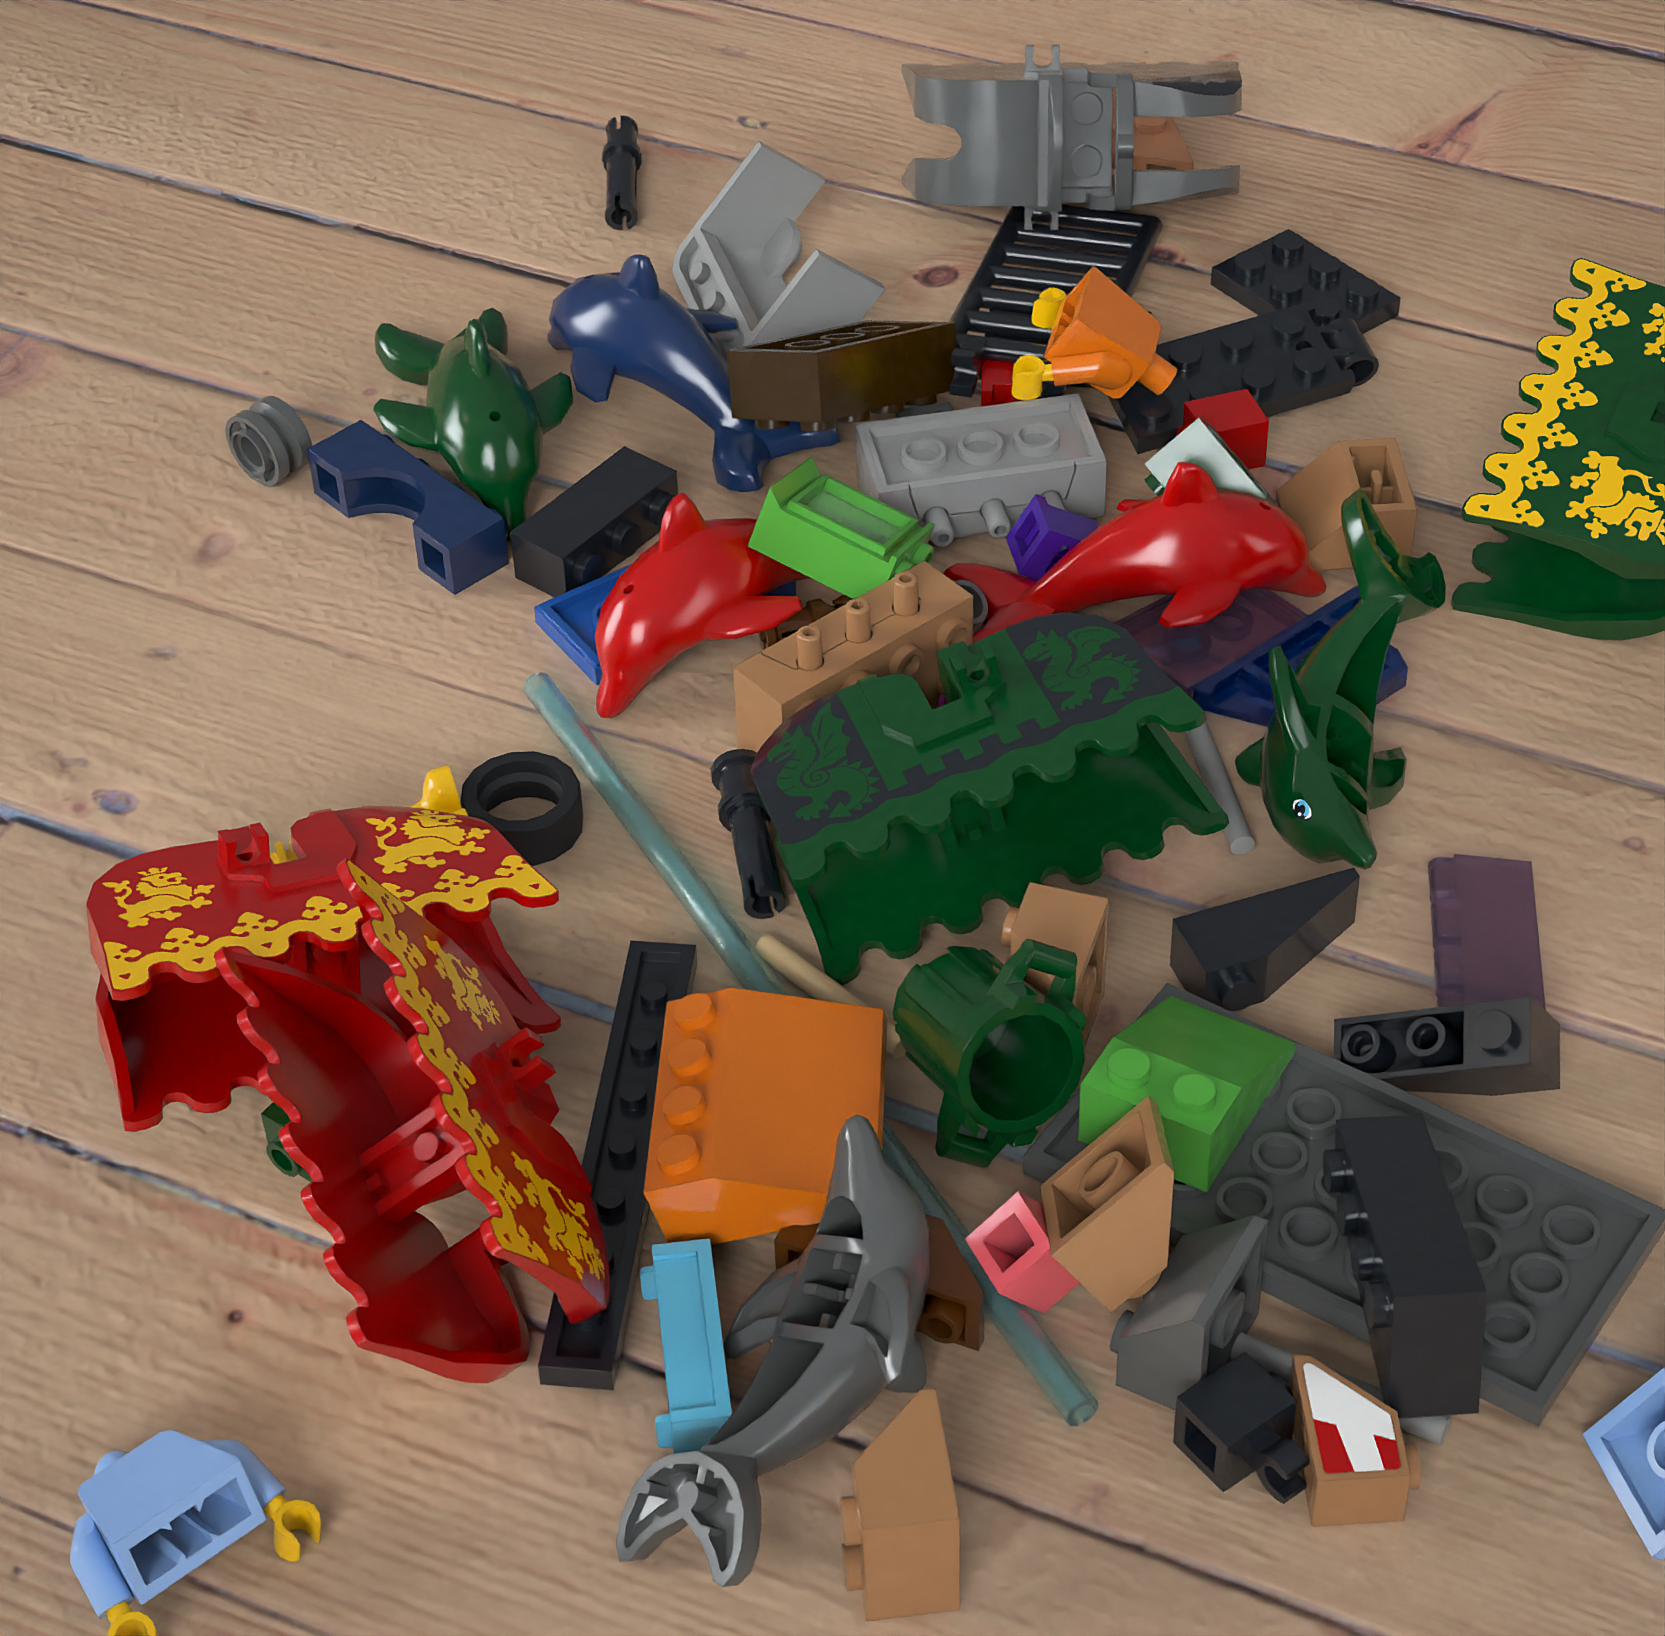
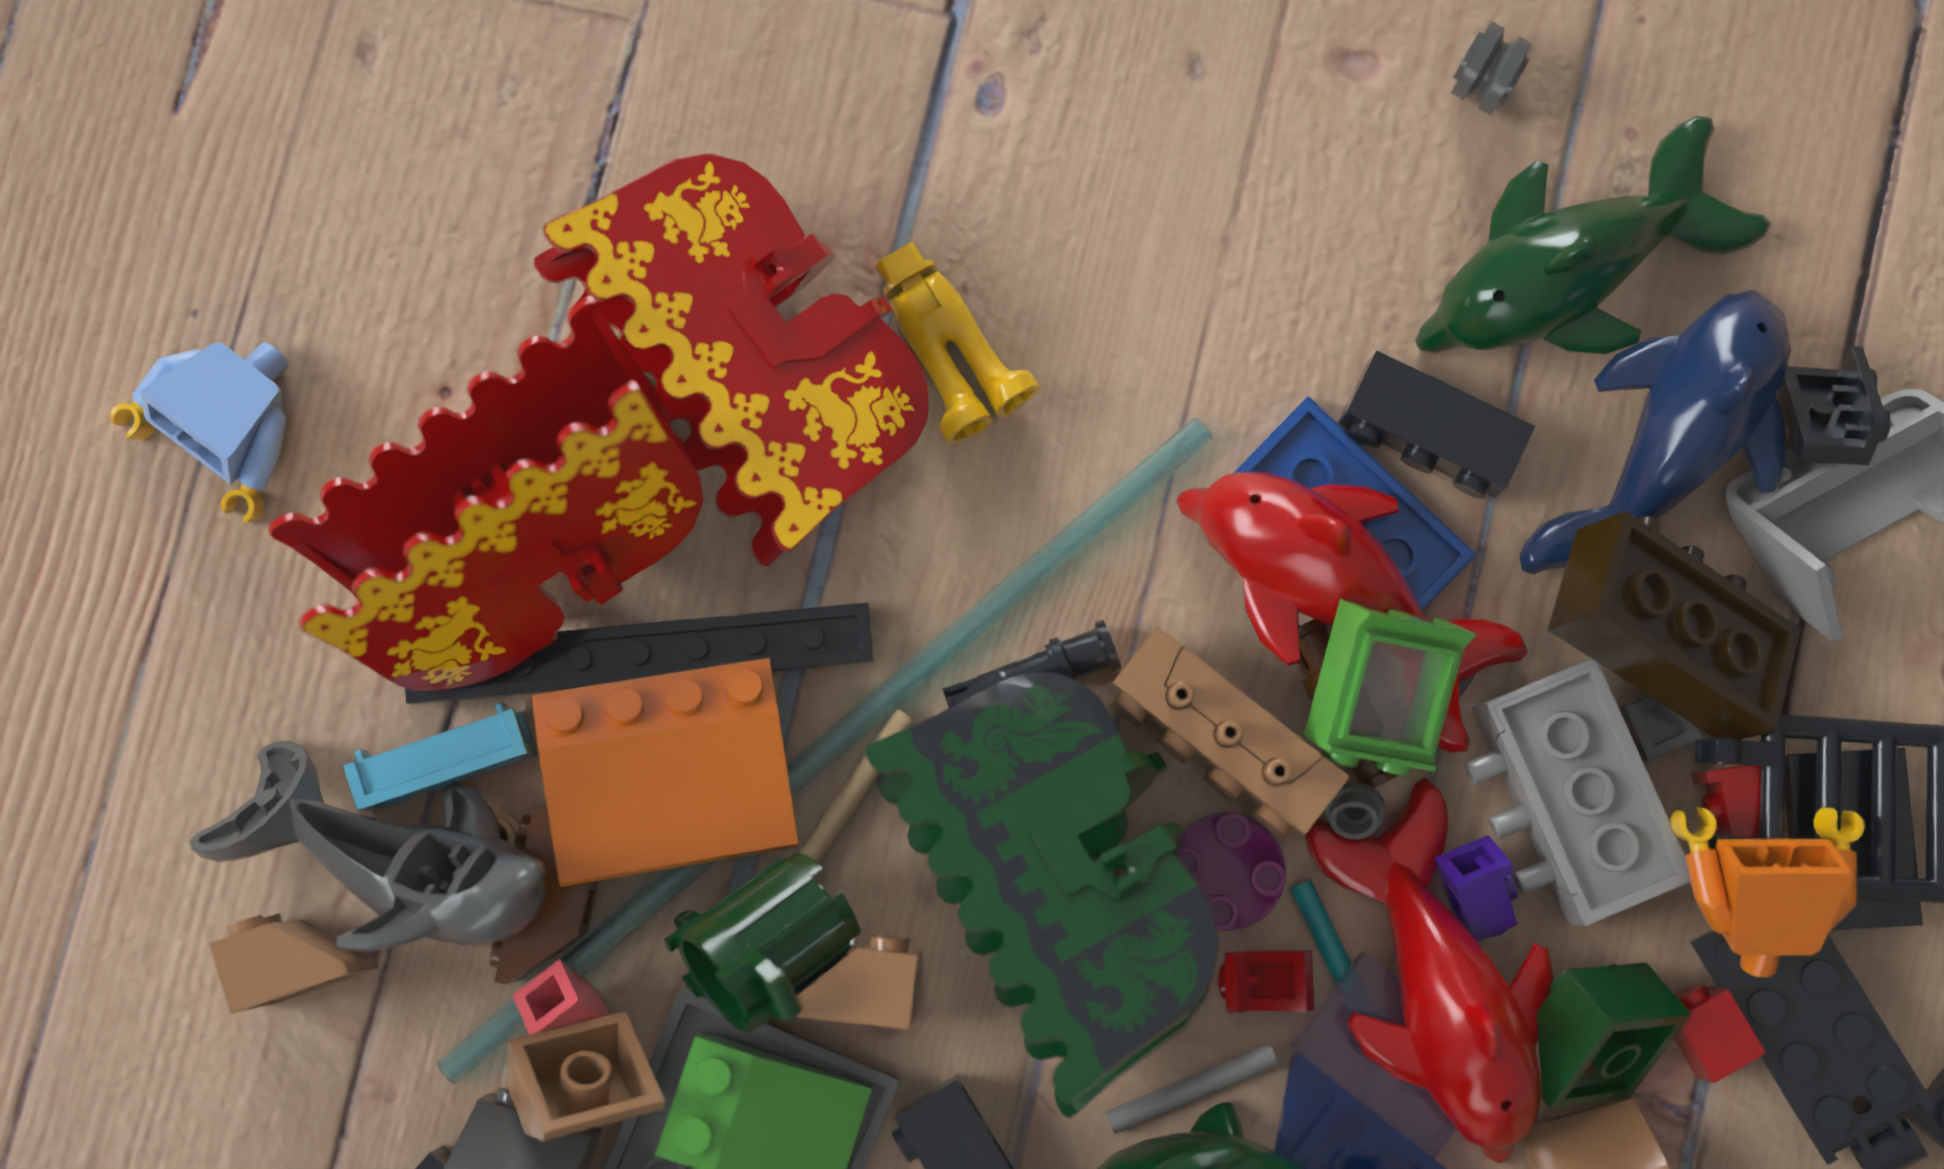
camera: 80 degrees right, 40 degrees up
dark blue arch [307,420,509,595] -> none
black tyre [460,751,583,866] -> none
none -> black bracket [1778,346,1891,466]

